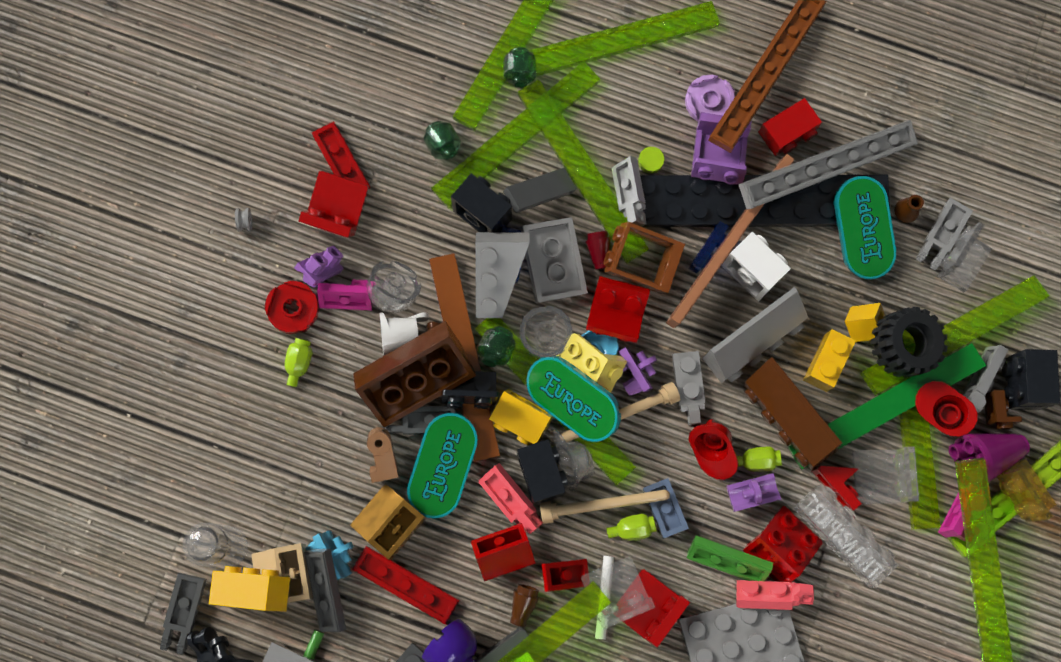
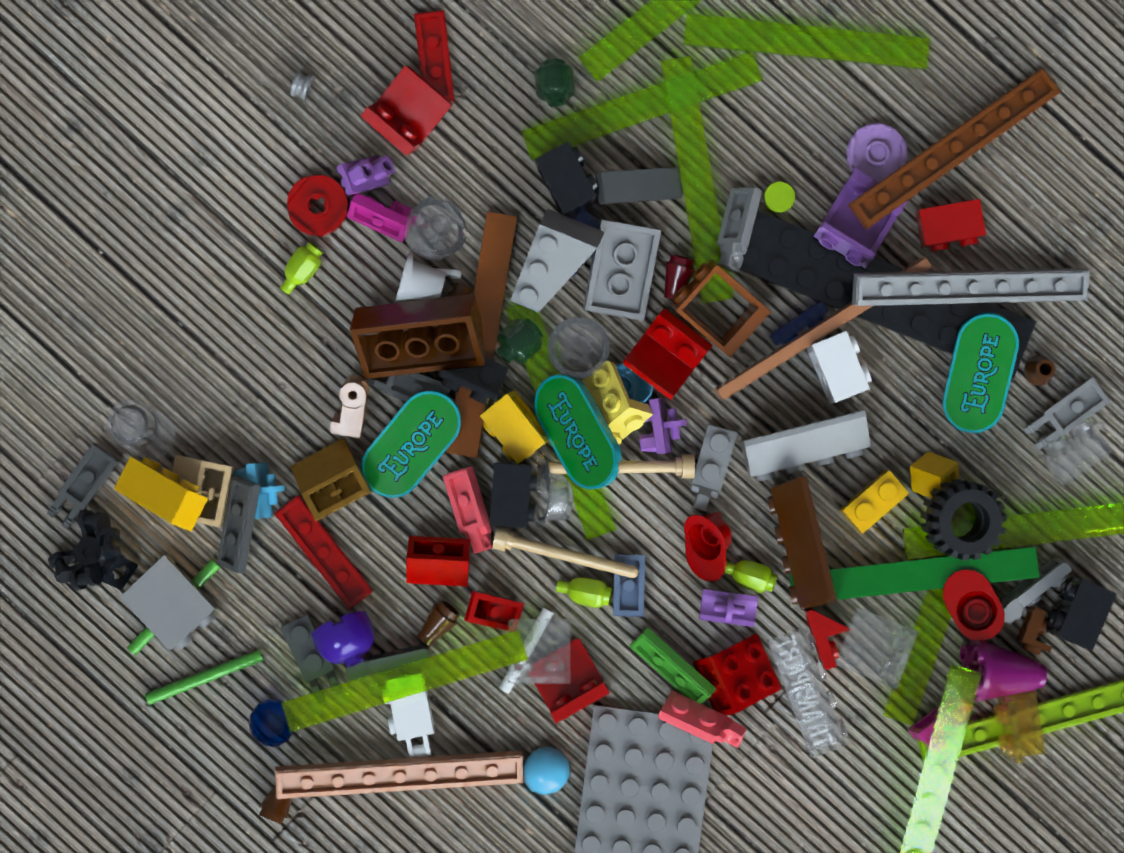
camera: 25 degrees right, 10 degrees up
clear green head [503,47,537,88] -> none

